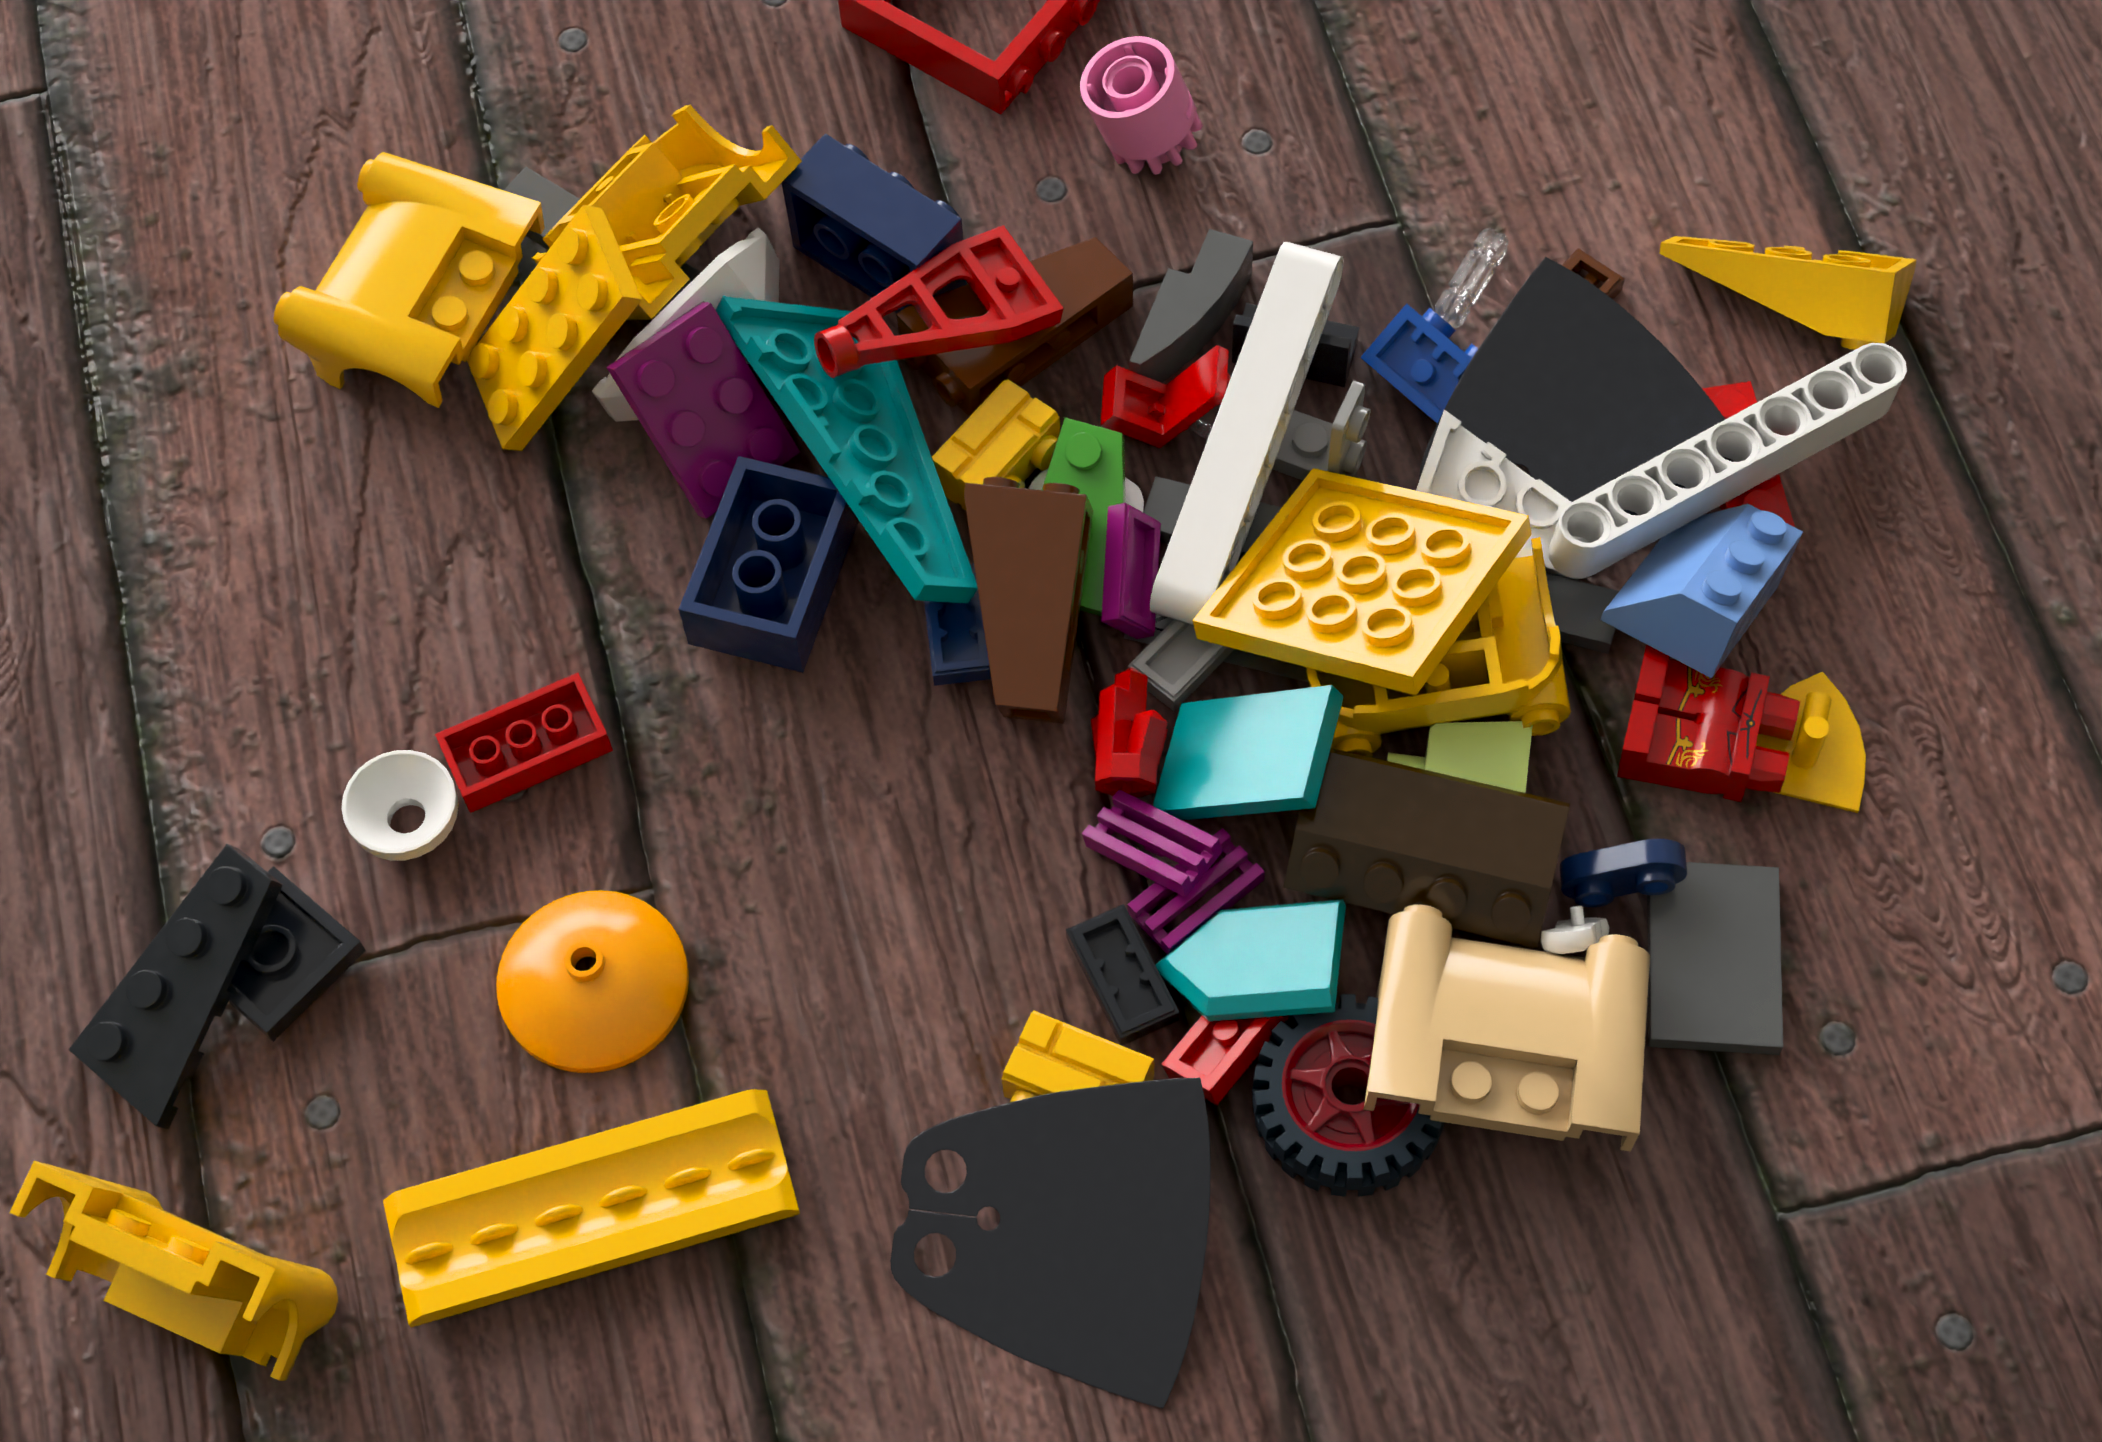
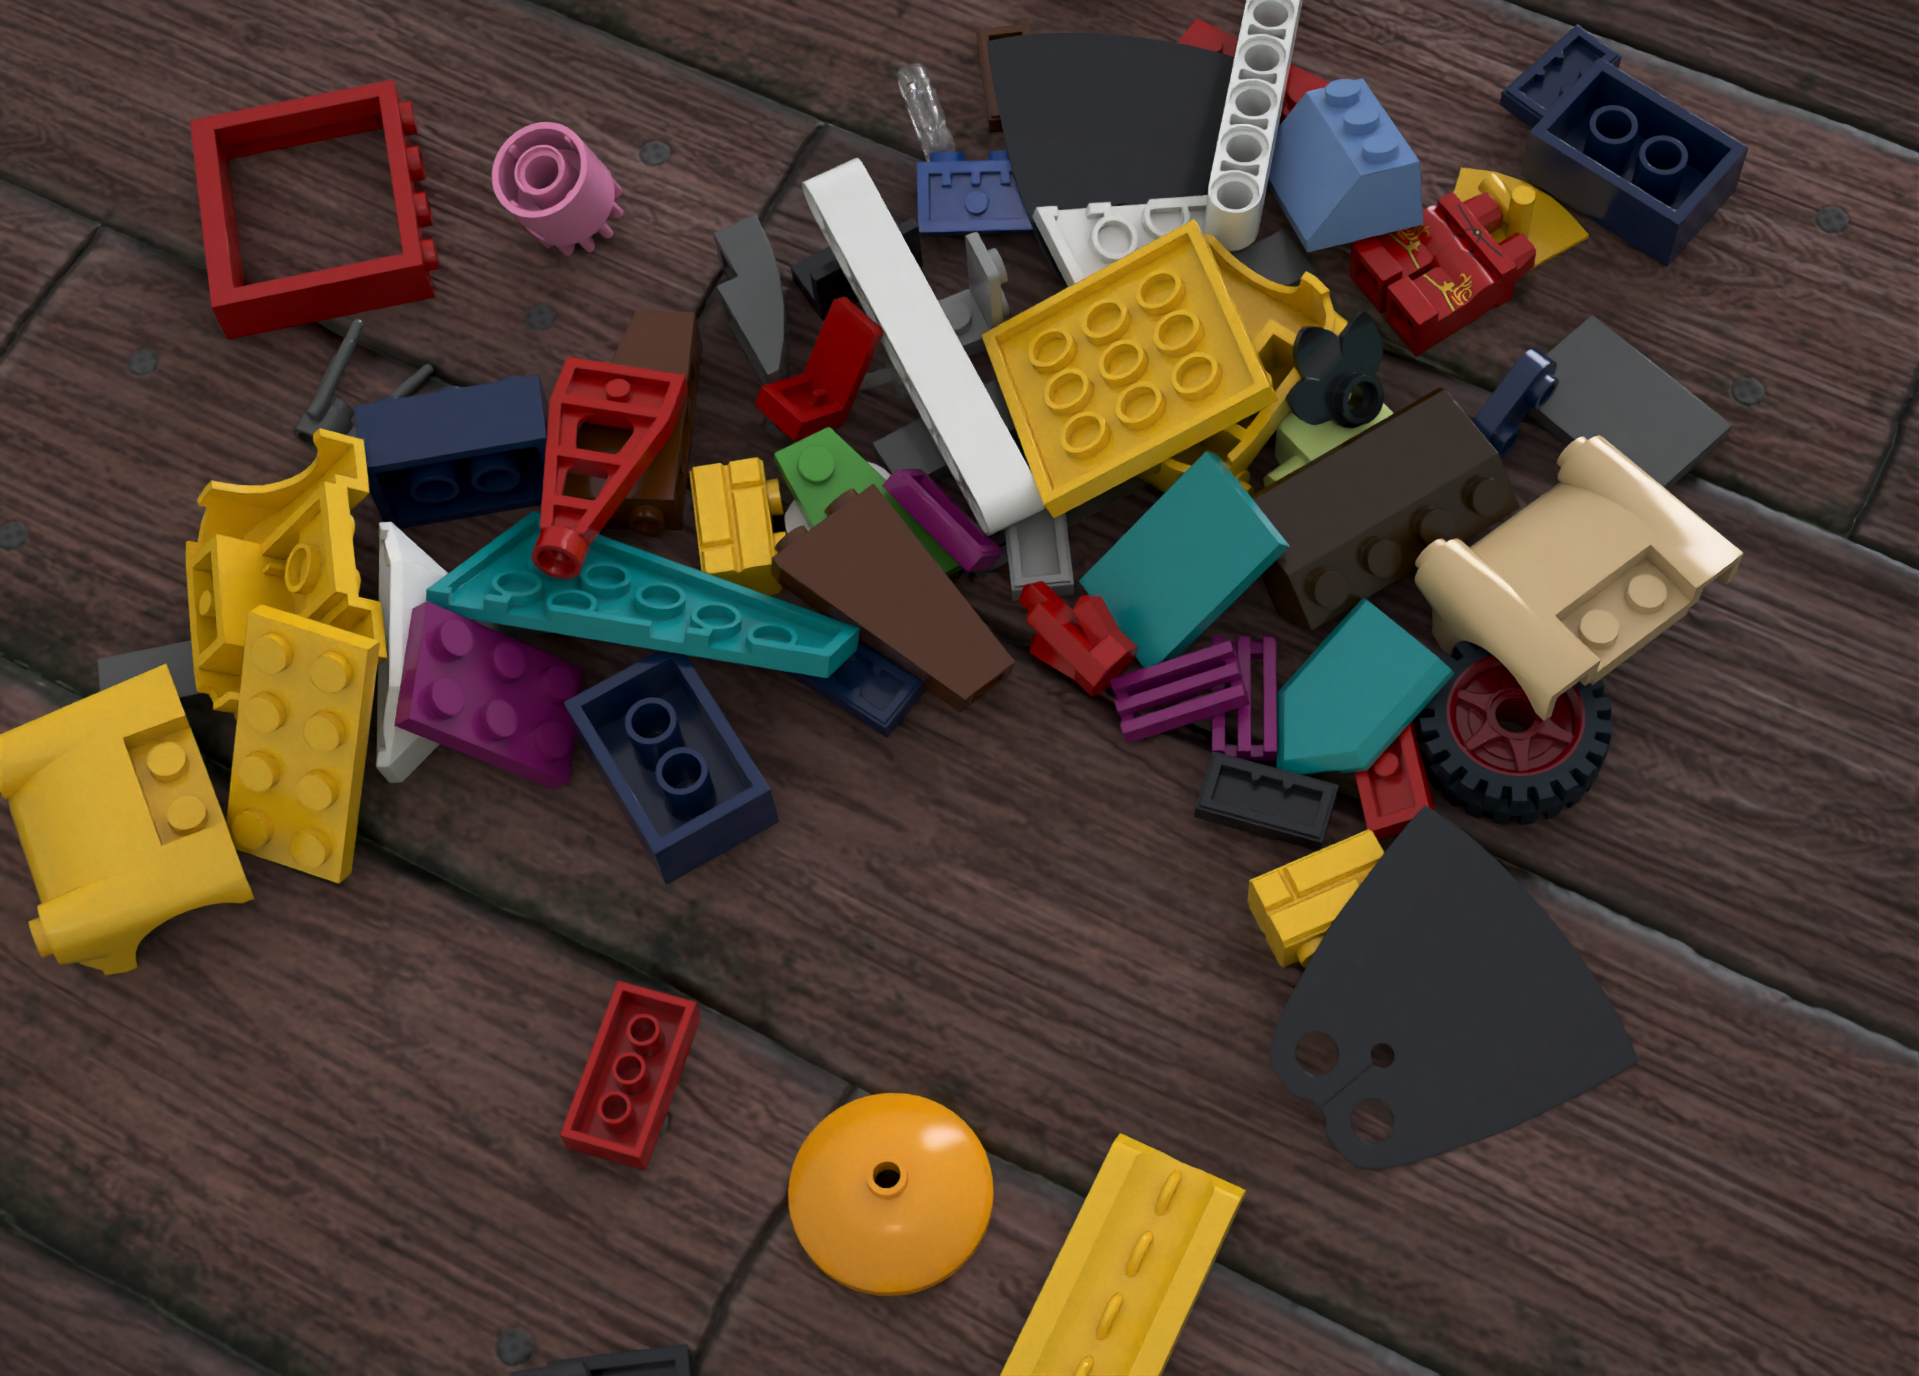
camera: 45 degrees left, 0 degrees up
white piece [341,750,459,861] -> none
white piece [1540,906,1609,954] -> none
none -> dark grey plant [293,319,434,452]
none -> black plate [1286,310,1384,428]
none -> dark blue plate [1499,24,1622,128]
none -> dark blue brick [1521,57,1749,267]

